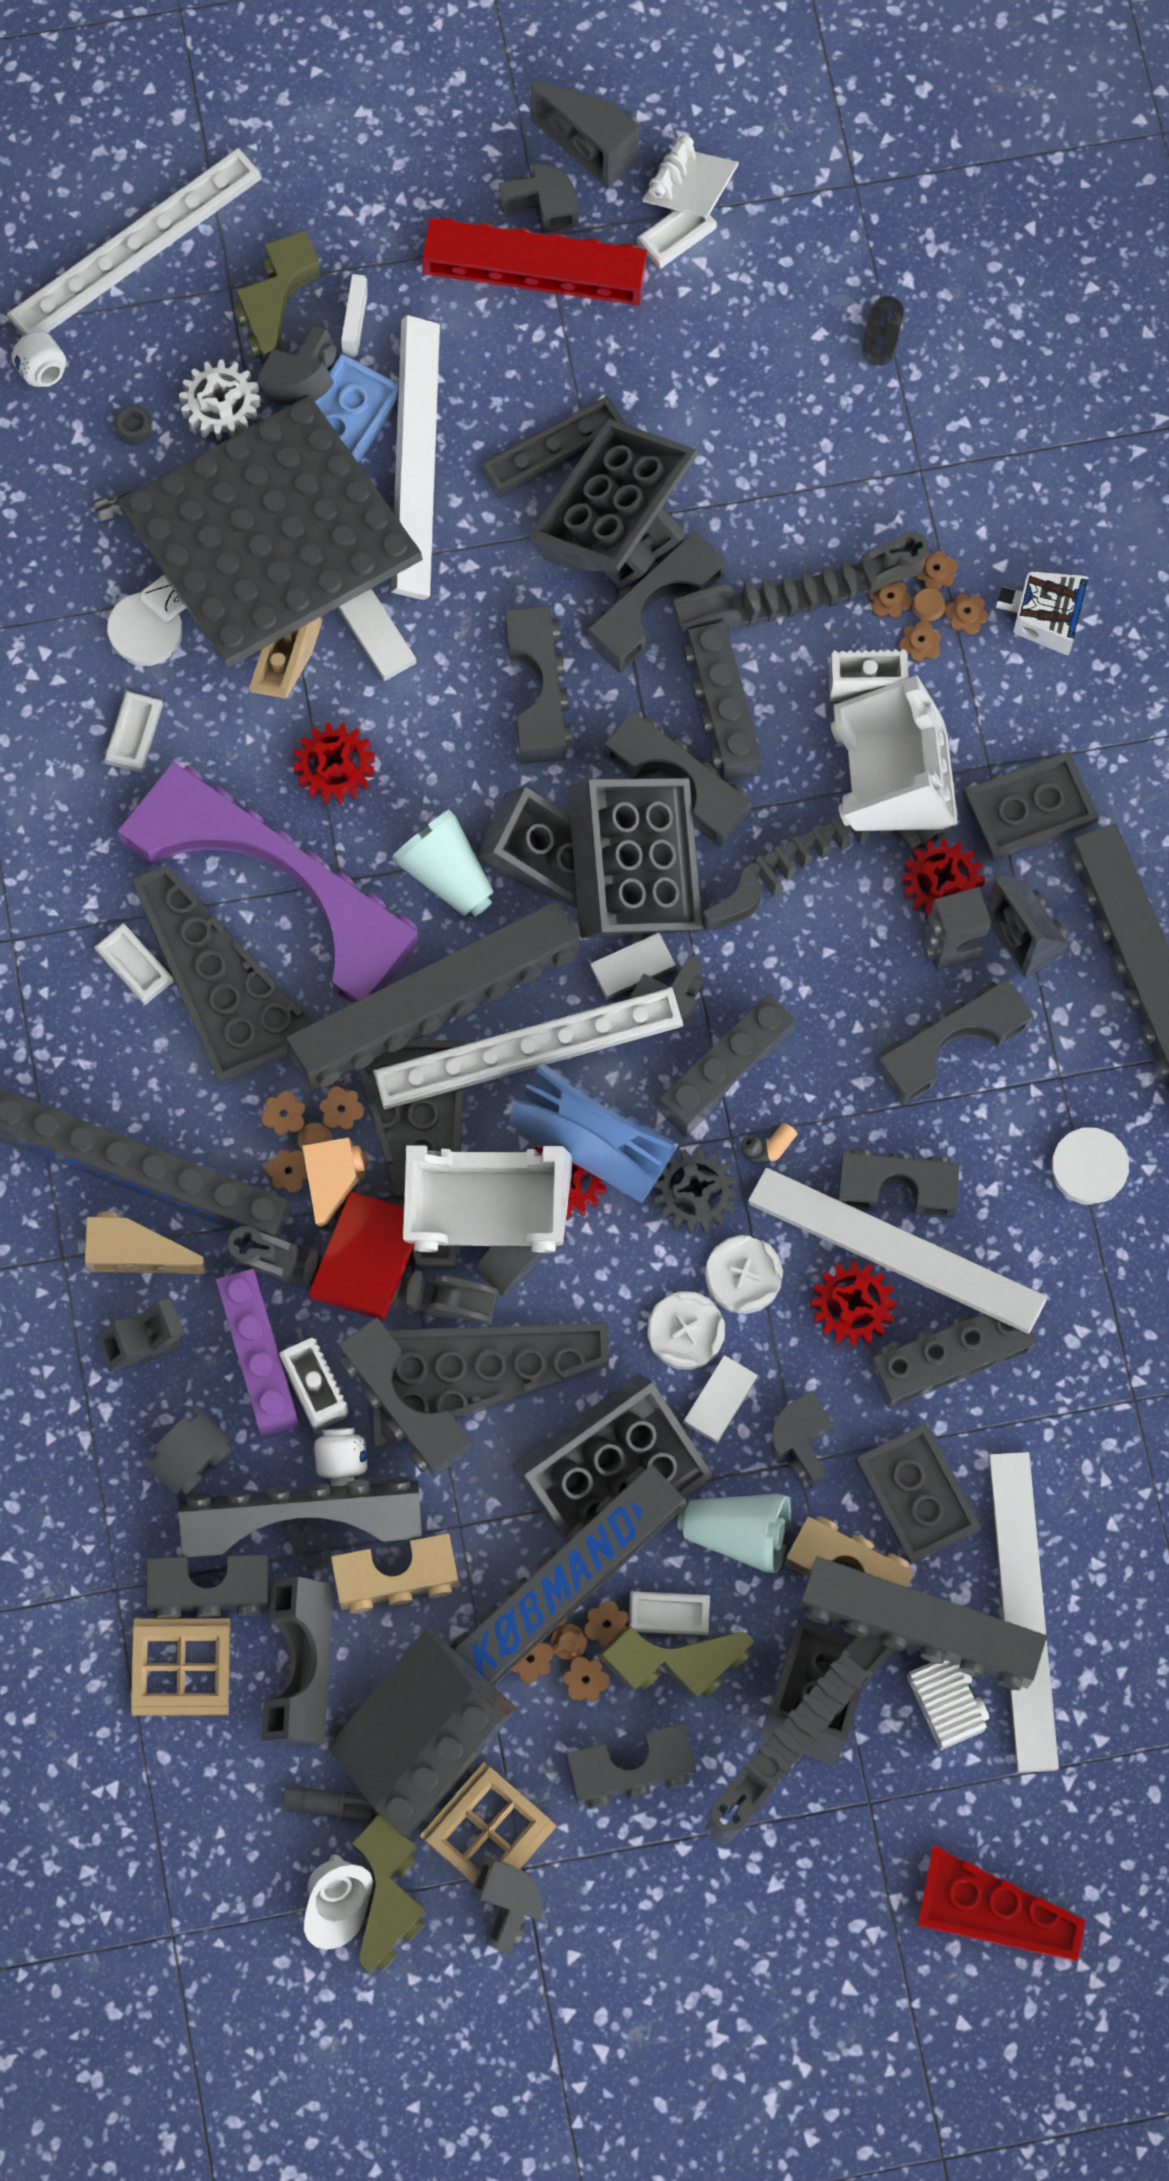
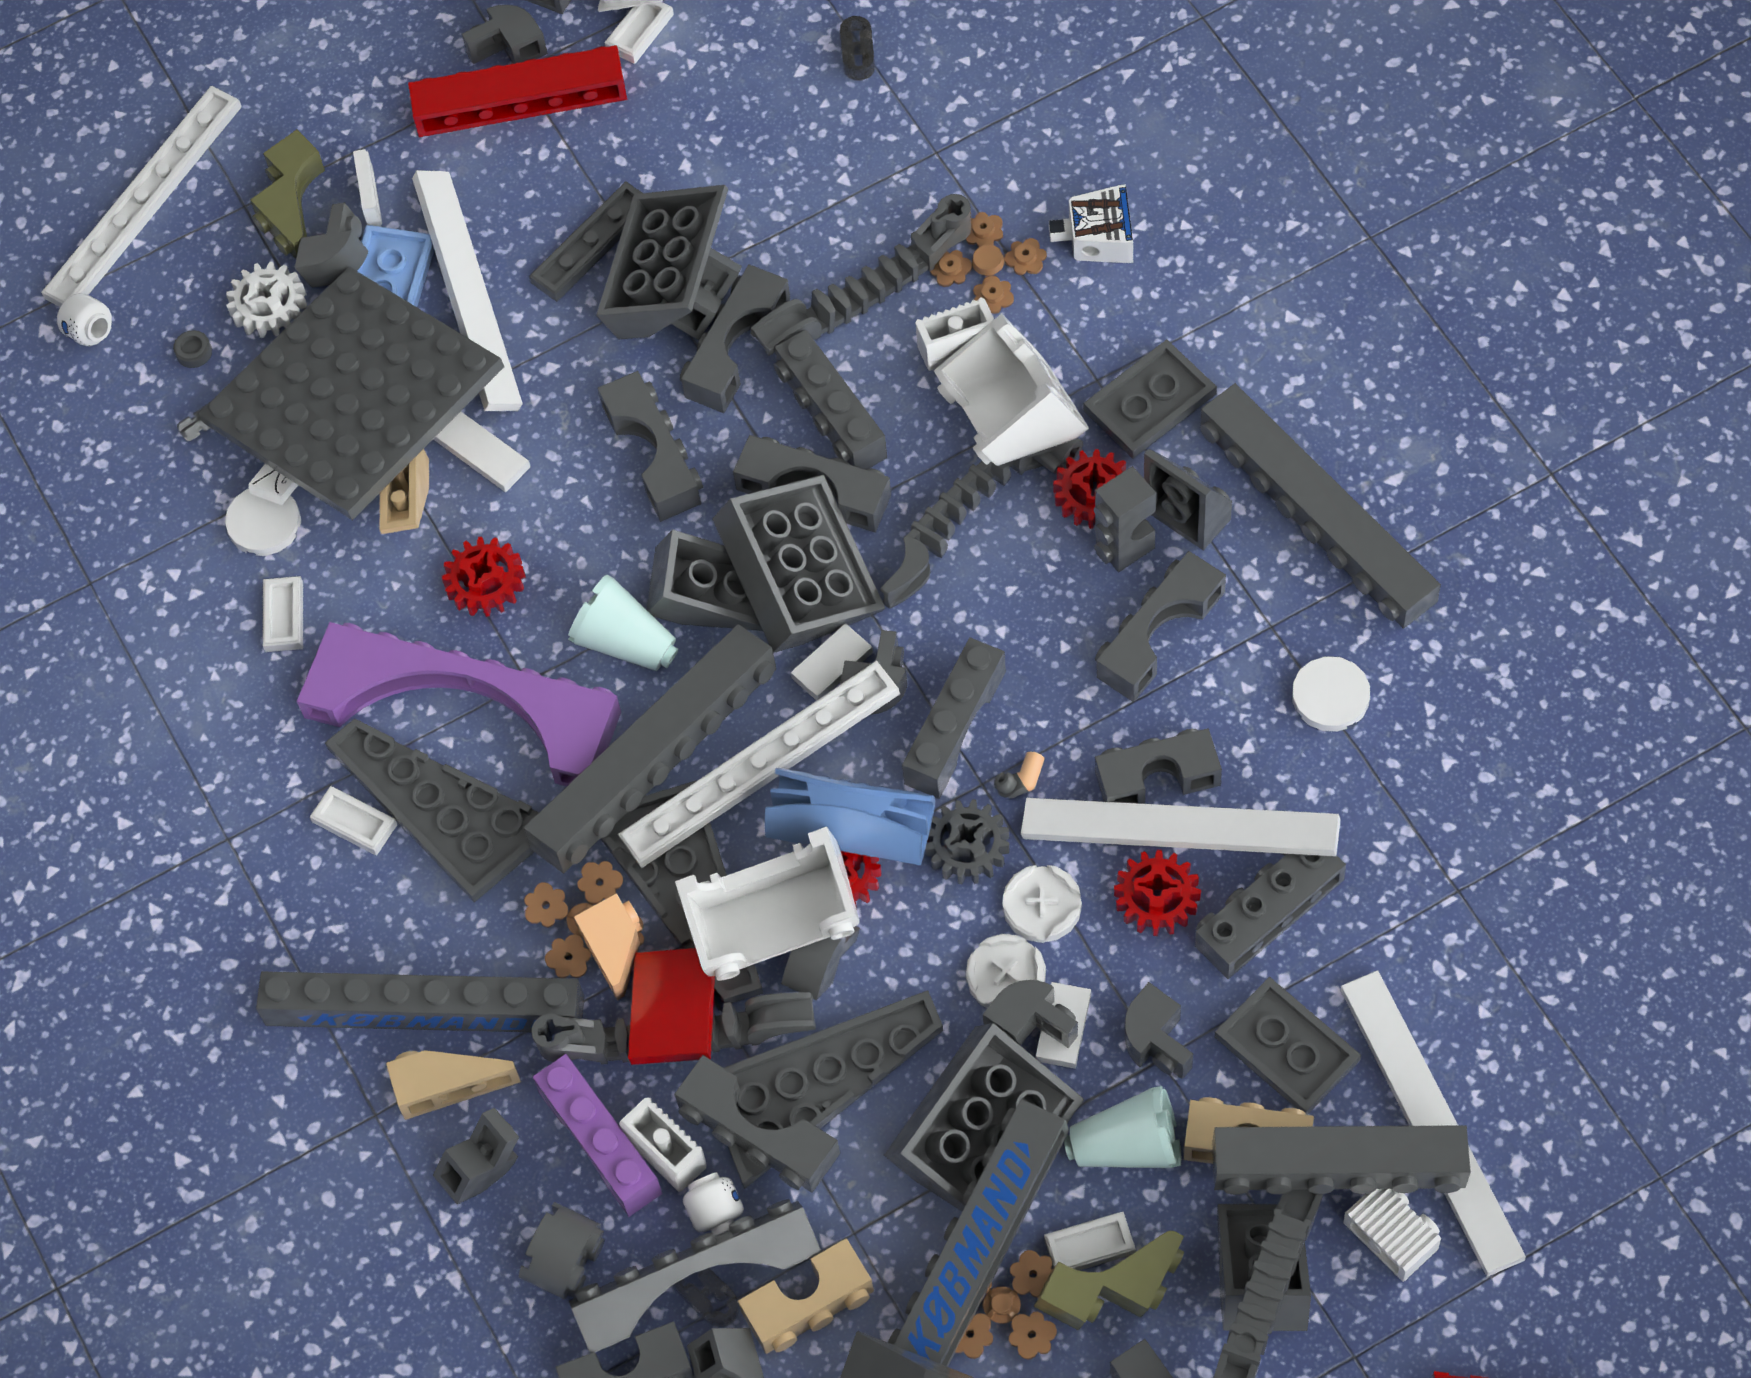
camera: 10 degrees left, 10 degrees down
none -> dark grey brick [983,980,1078,1048]

